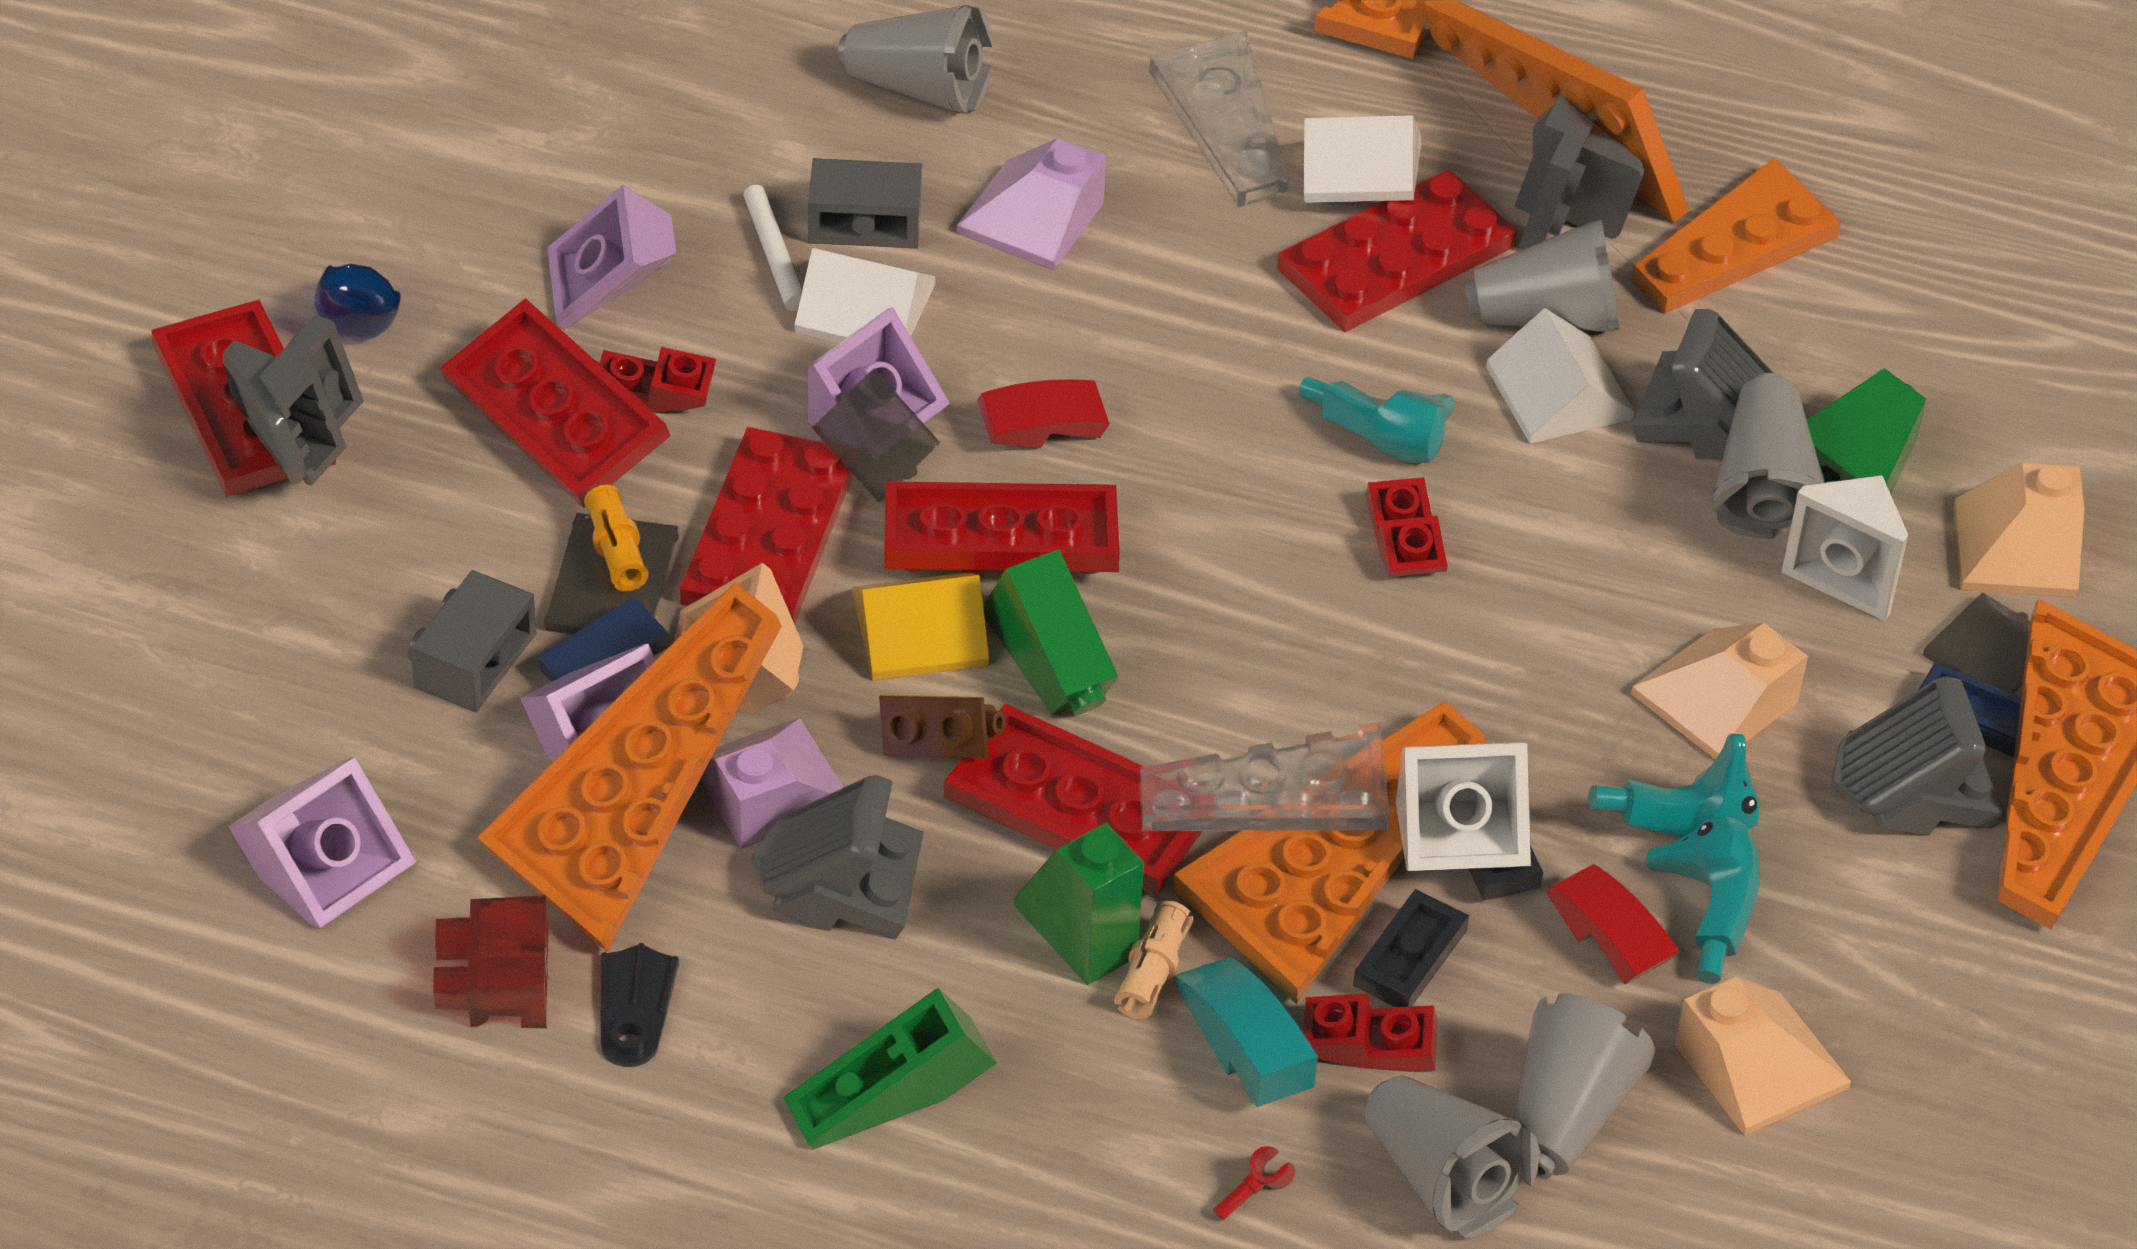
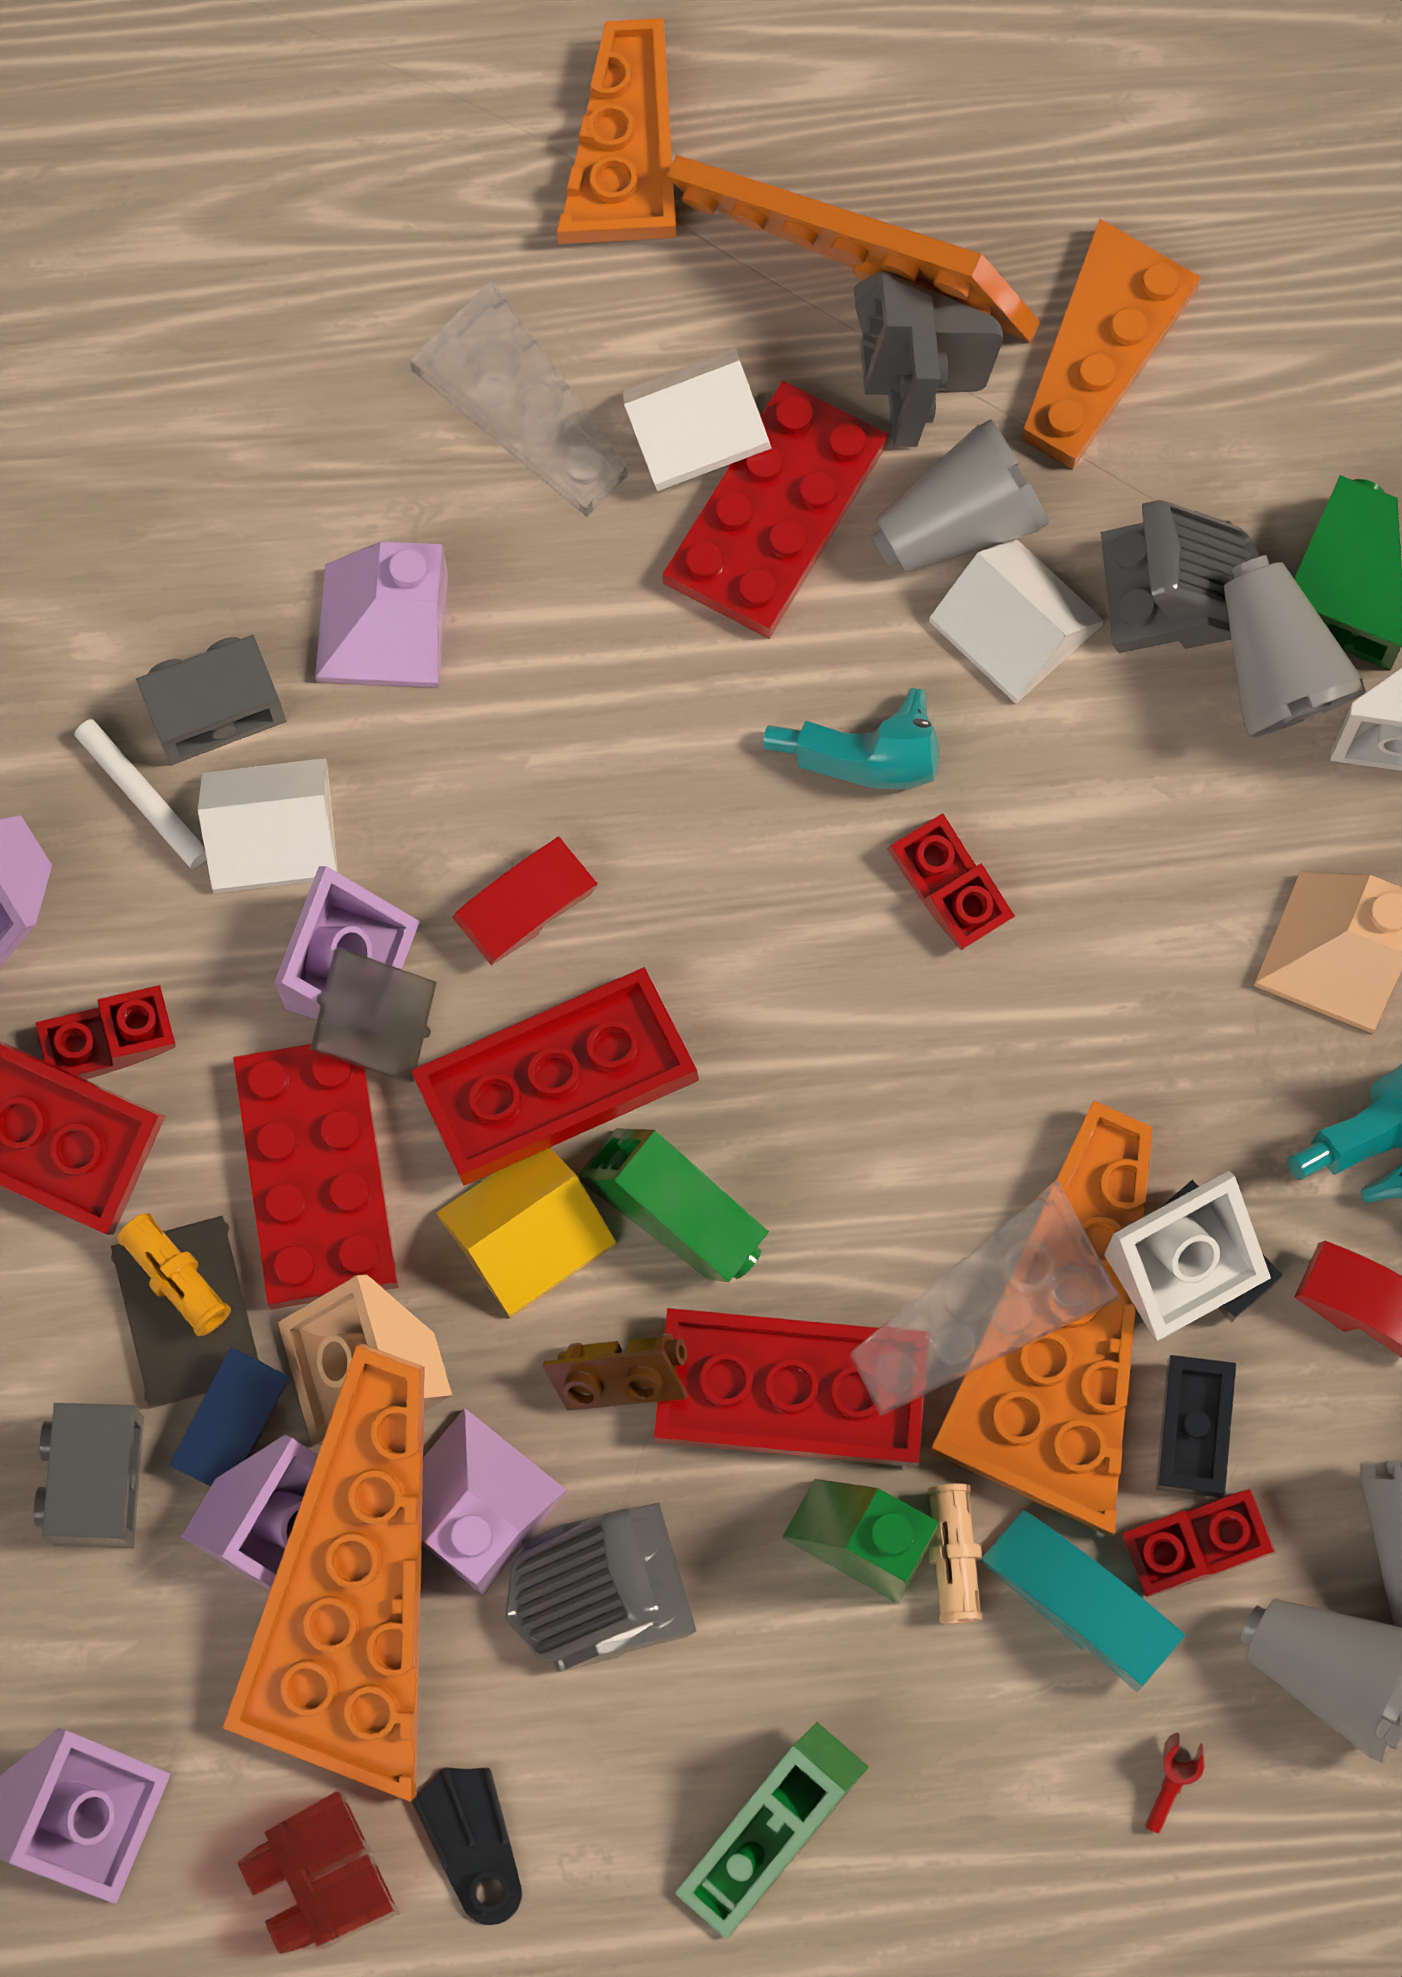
camera: 20 degrees left, 25 degrees up
light grey cone [838,5,992,113] -> none

